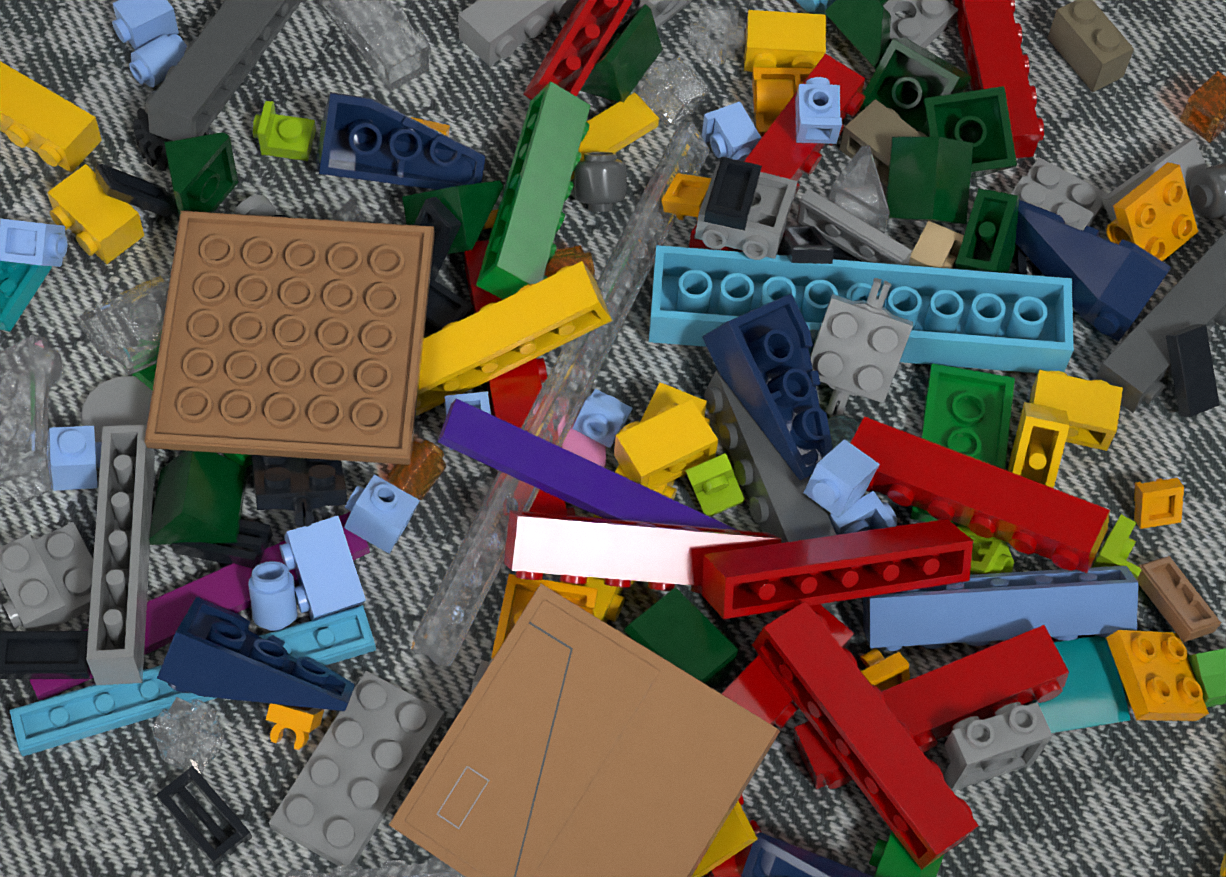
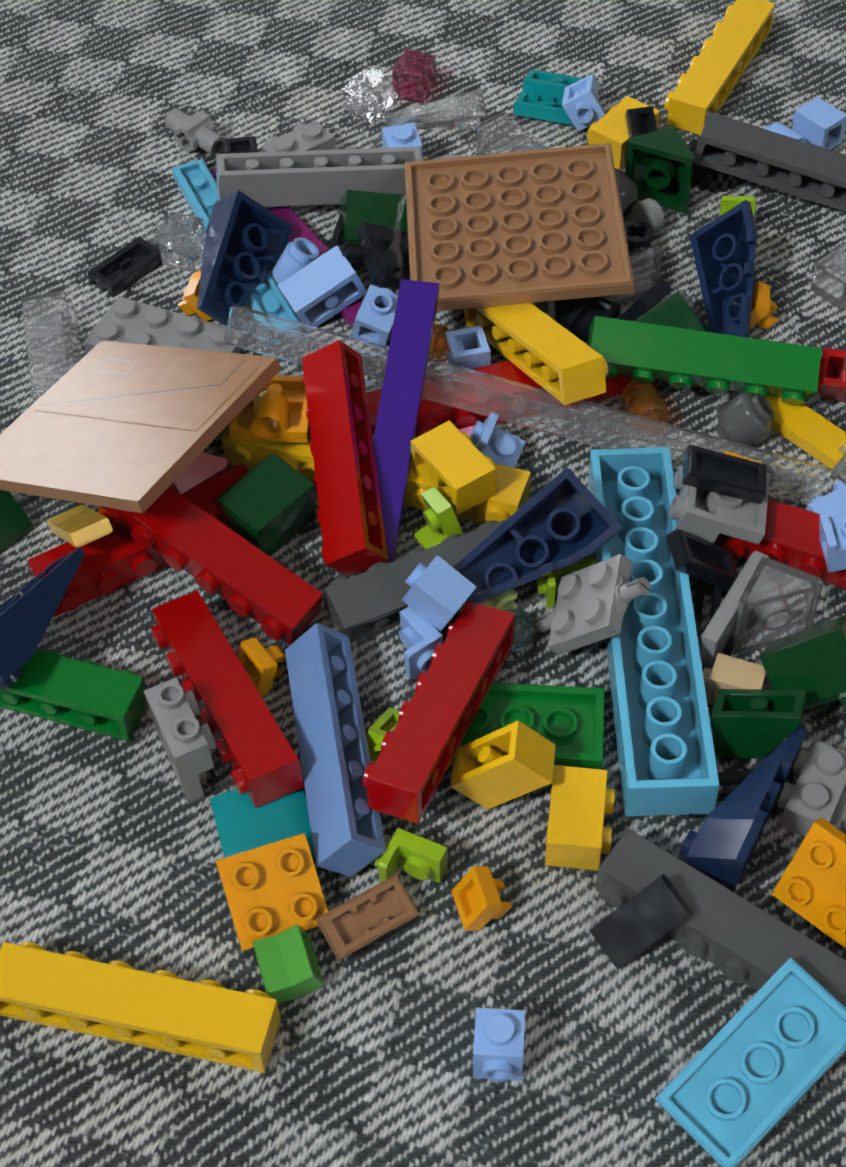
camera: 90 degrees right, 10 degrees down
red brick [702,519,973,619] -> none
red brick [752,601,979,870] -> none

